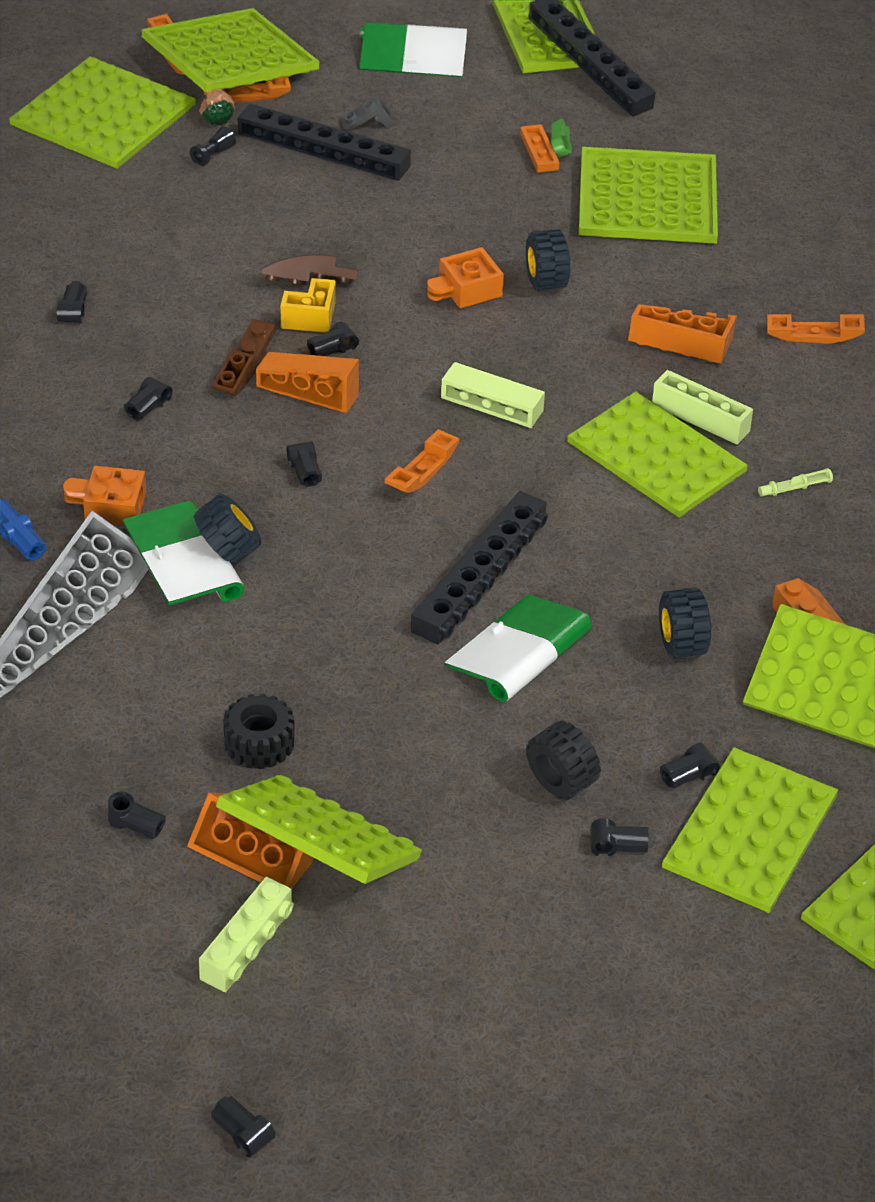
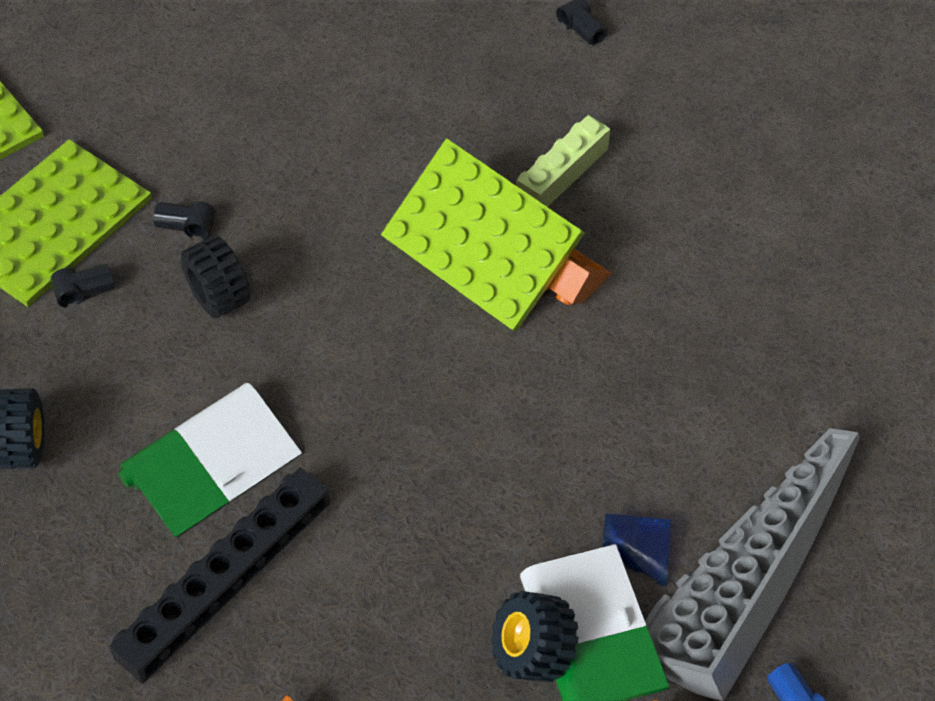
camera: 170 degrees left, 10 degrees up
black piece [108,791,166,839] -> none
black tyre [223,694,295,769] -> none
none -> clear blue slope [602,514,671,586]

